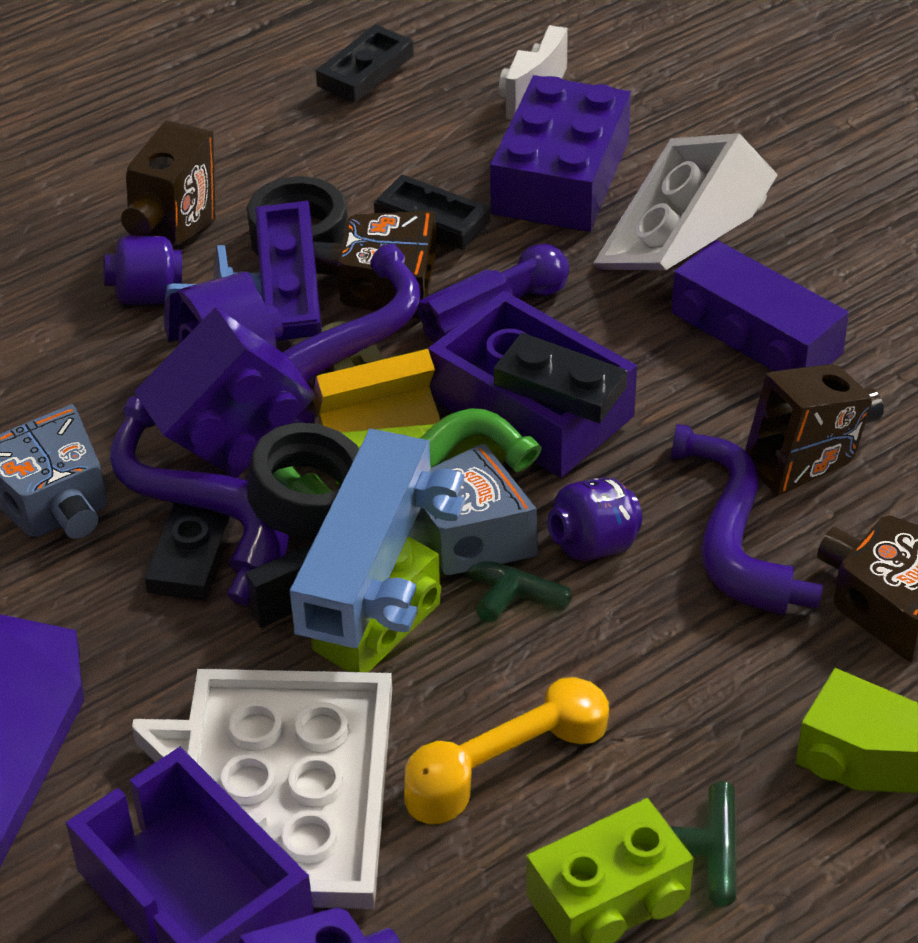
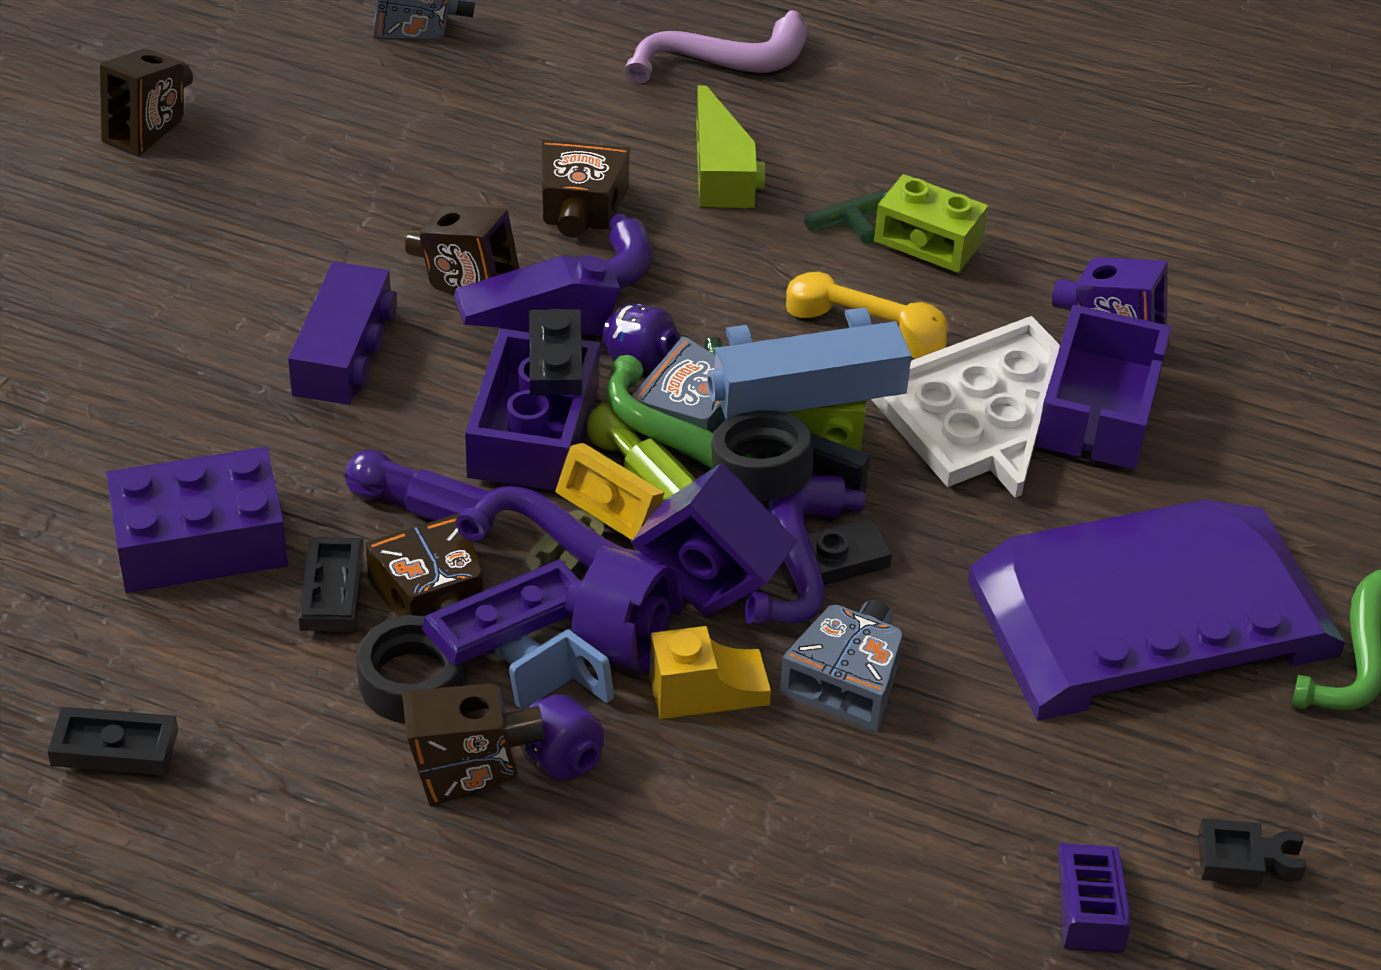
camera: 125 degrees left, 0 degrees up
white slope [499,25,568,120] -> none
white slope [593,133,778,270] -> none
none -> dark purple slope [454,255,620,336]
none -> yellow arch [649,626,771,719]

